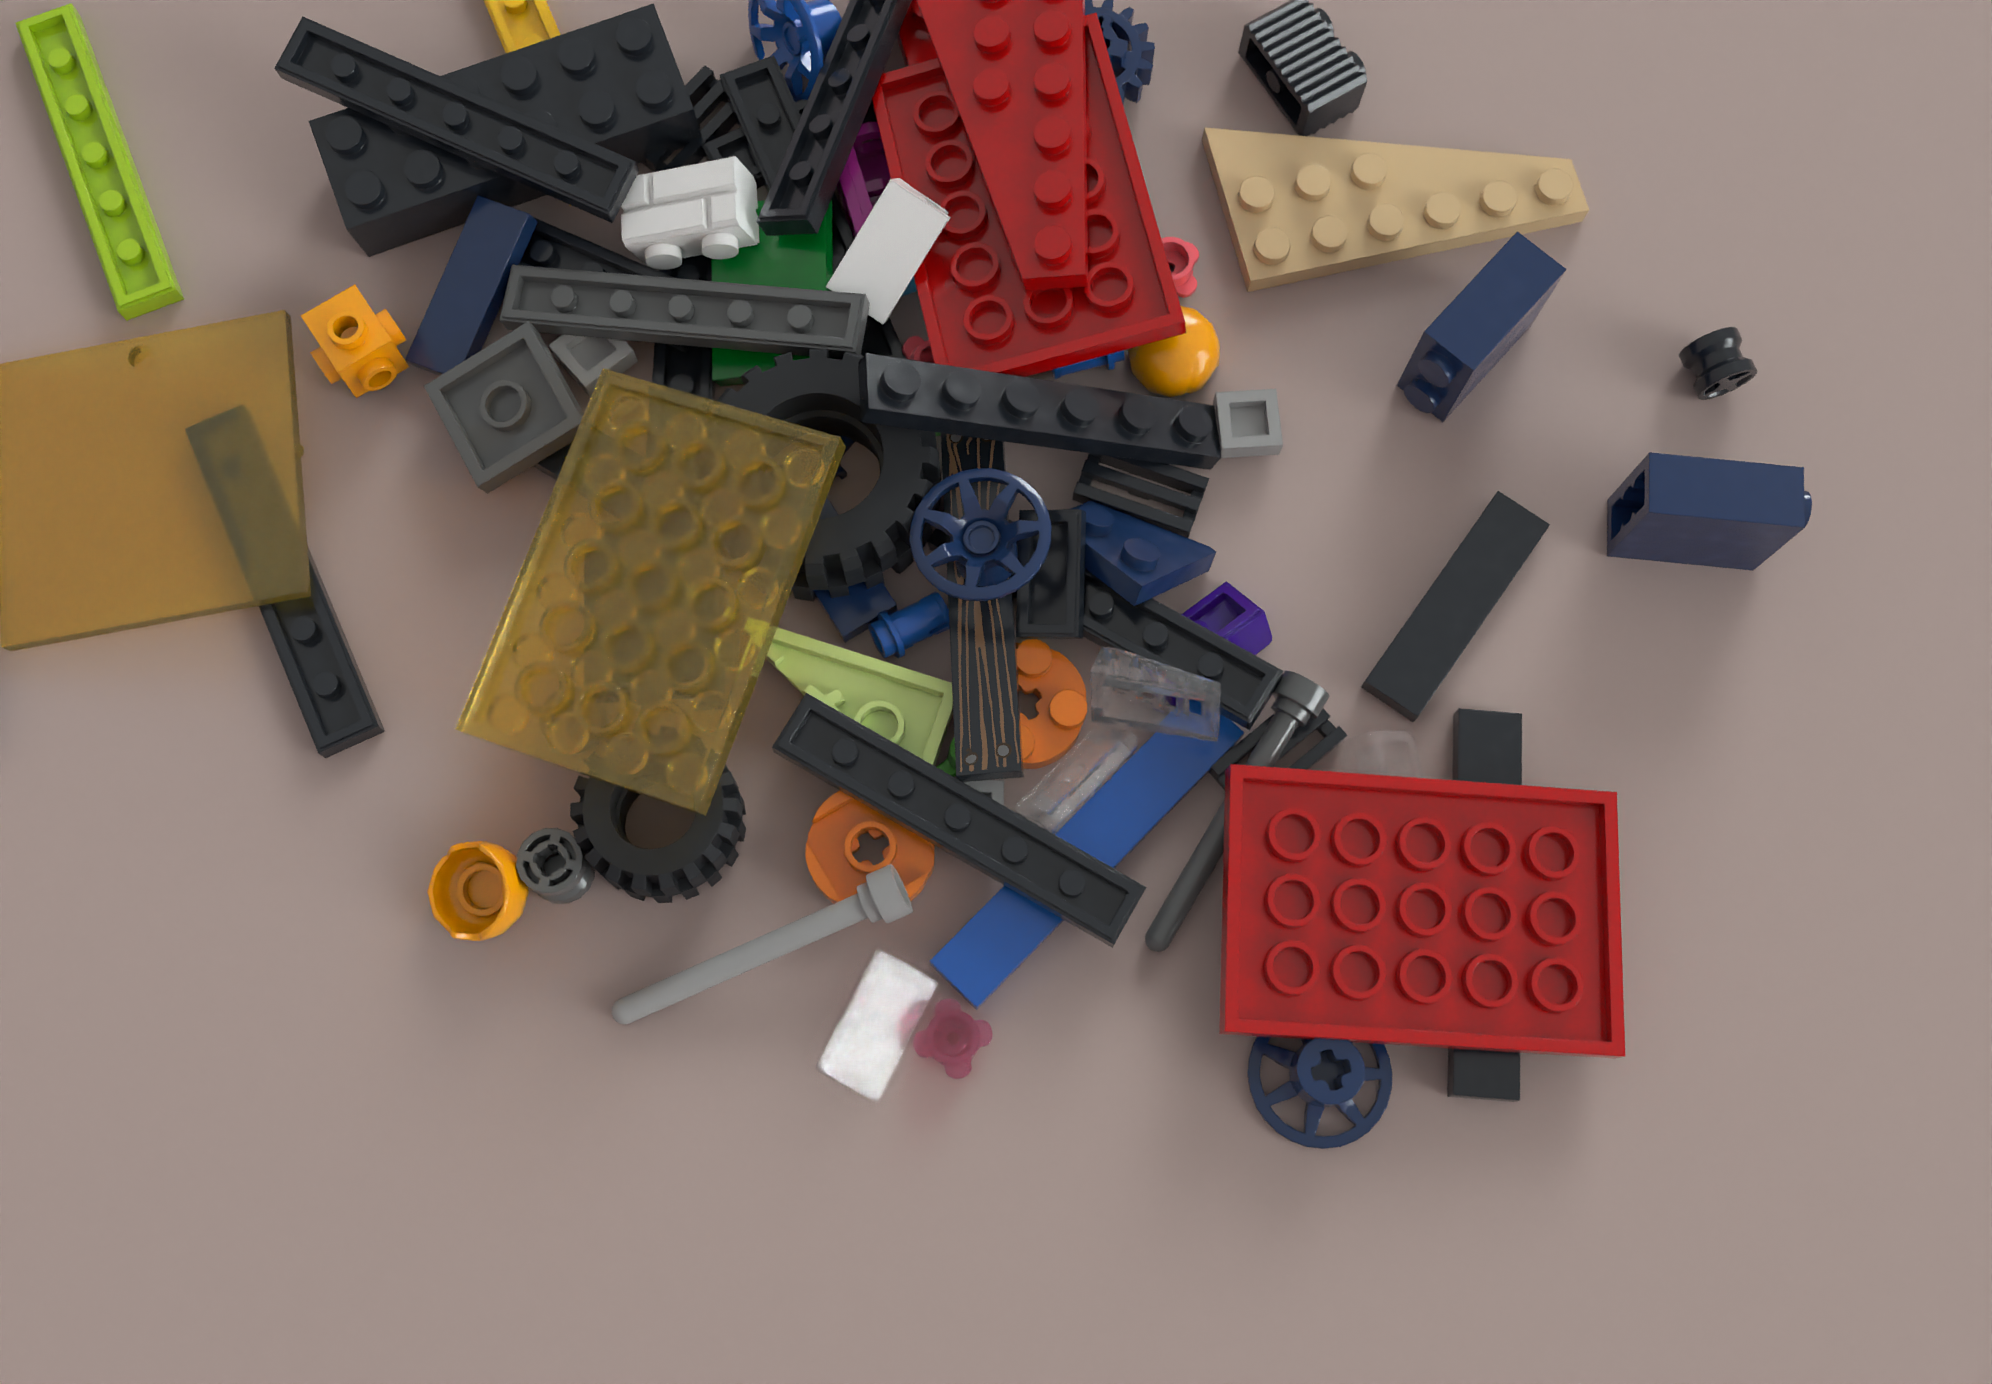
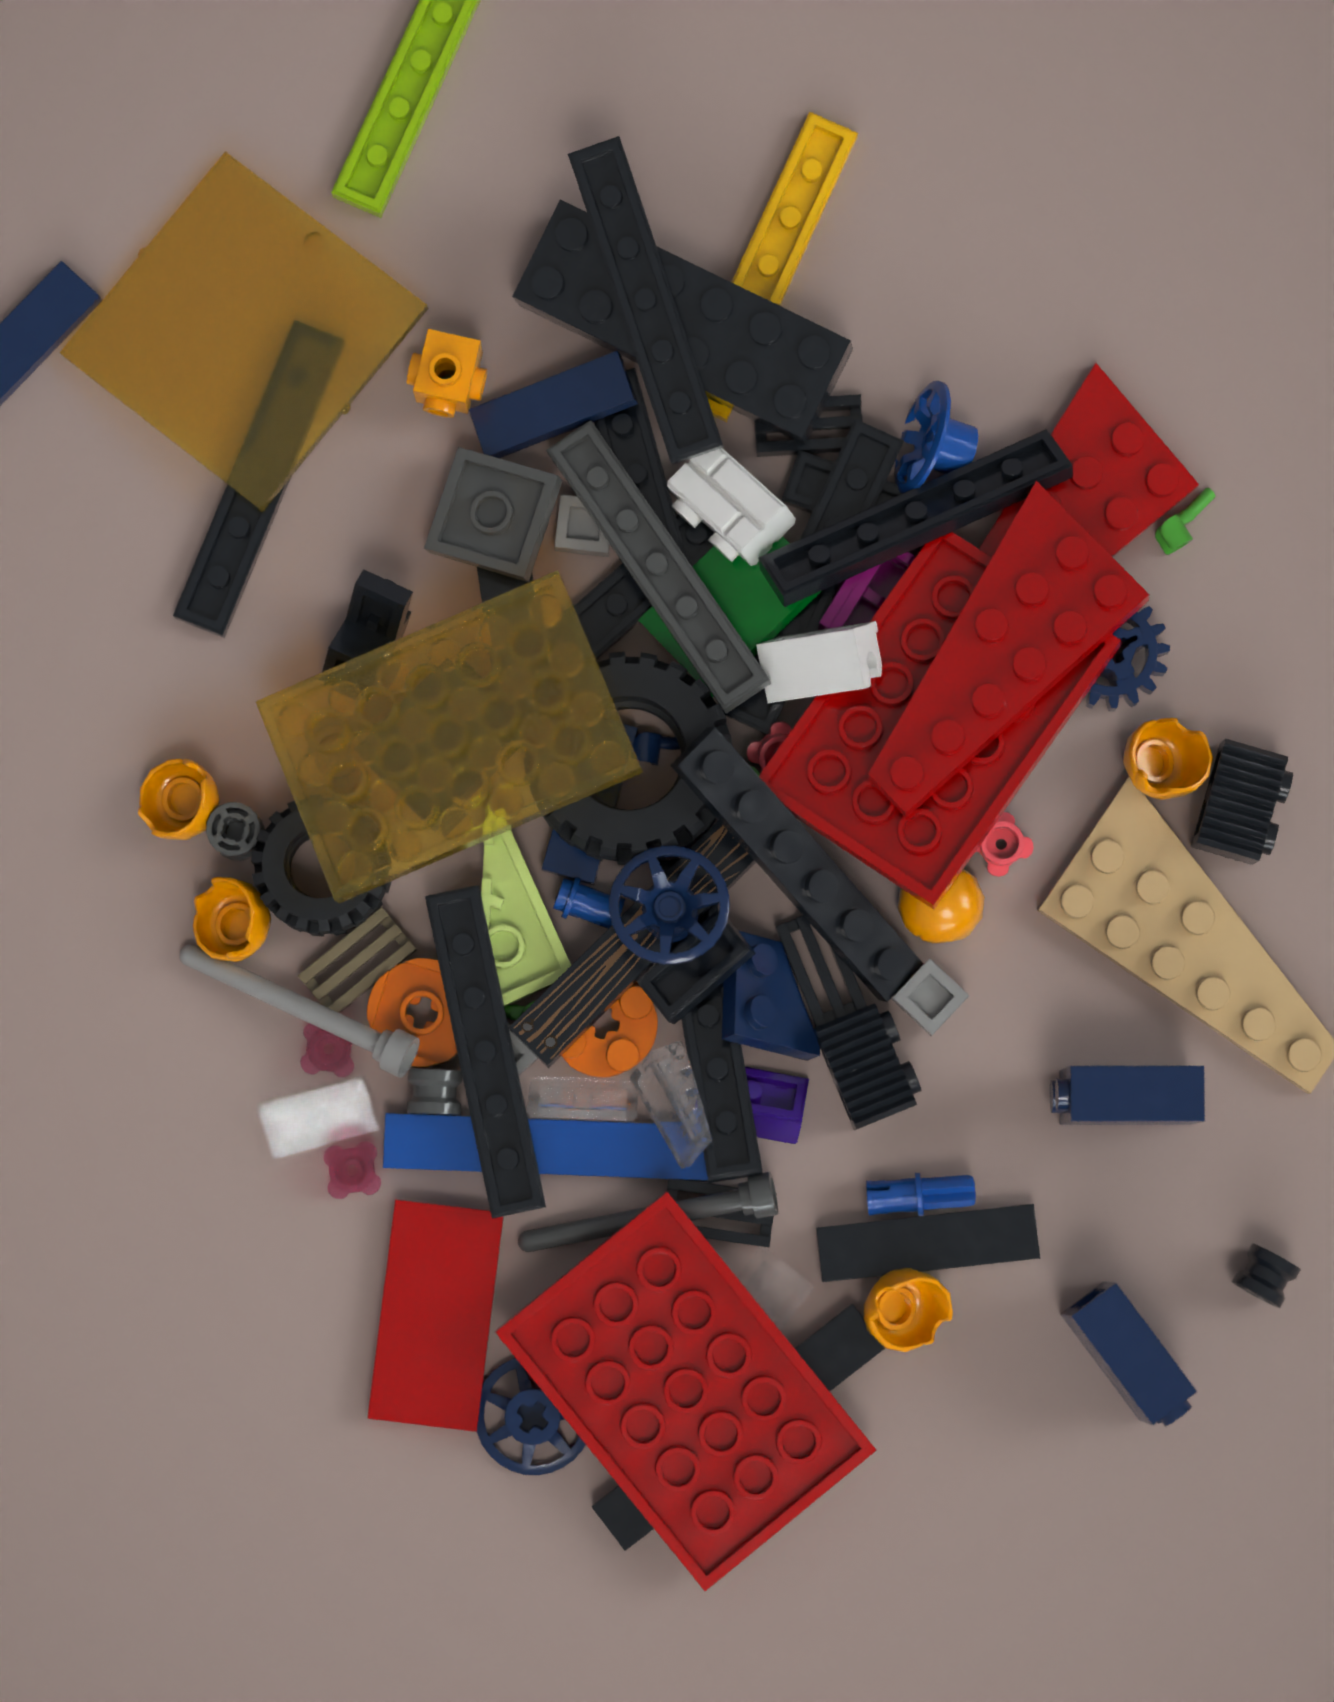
camera: 50 degrees right, 10 degrees up
none -> light orange hair [192,877,271,962]
none -> dark tan tile [298,907,417,1013]
none -> clear pink plate [300,1023,354,1078]
none -> black brick [320,569,413,703]
none -> red tile [367,1199,504,1432]
none -> dark grey wheel [407,1069,462,1115]
none -> black brick [813,1003,922,1131]
none -> light orange hair [864,1268,953,1352]
none -> blue axle [866,1173,976,1216]
none -> light orange hair [1123,718,1213,800]

